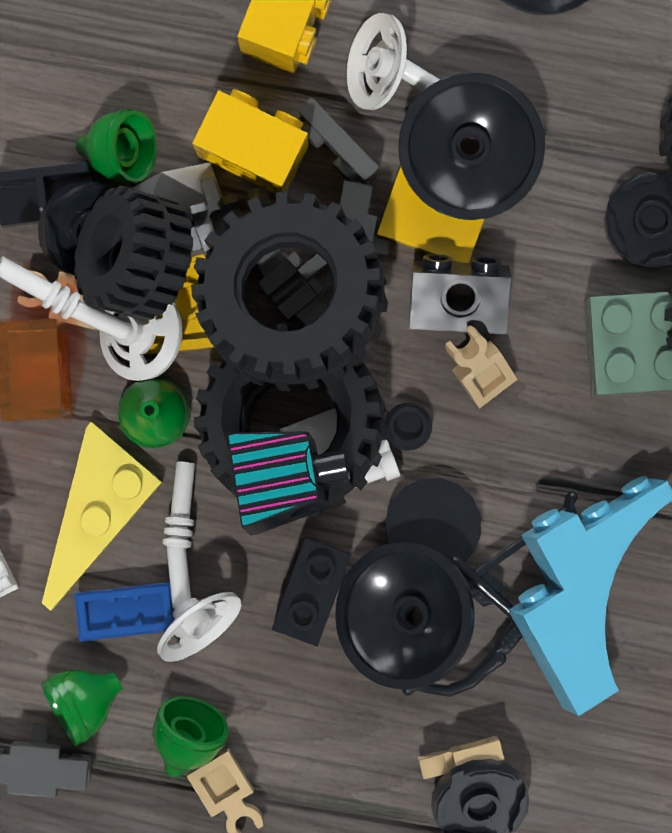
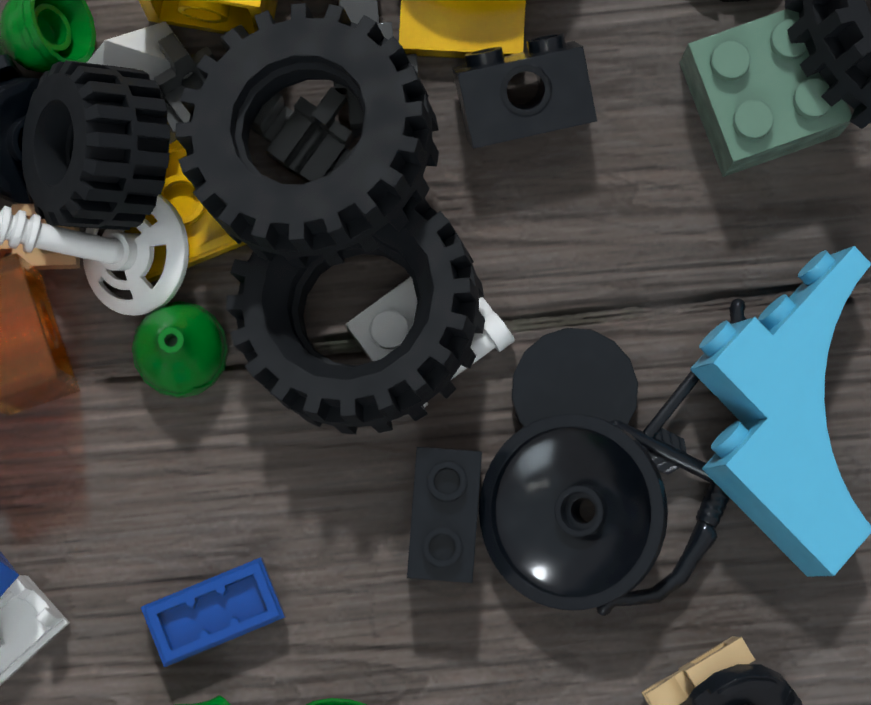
camera: 15 degrees left, 5 degrees down
light yellow wing [42,422,163,611] -> none
white dish [157,462,241,662] -> none
black torso [227,431,350,536] -> none
black plate [384,402,432,451] -> none
tan plate [445,325,518,409] -> none

